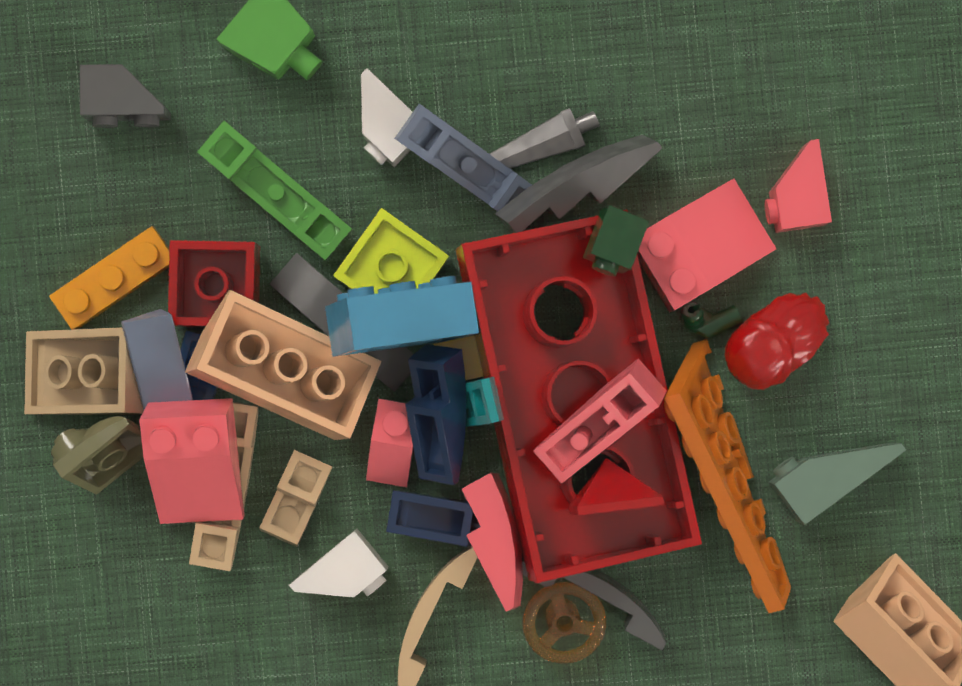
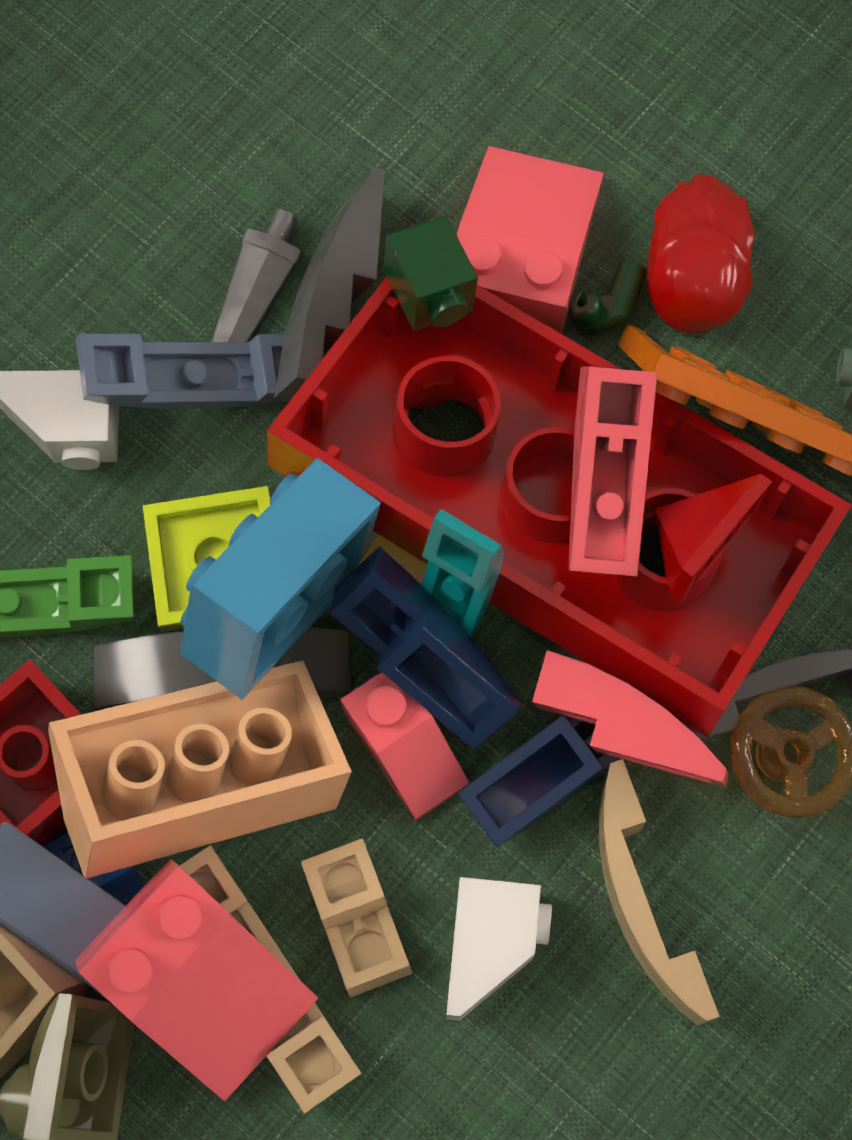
camera: 40 degrees left, 15 degrees down
coral slope [765,139,832,233] -> none

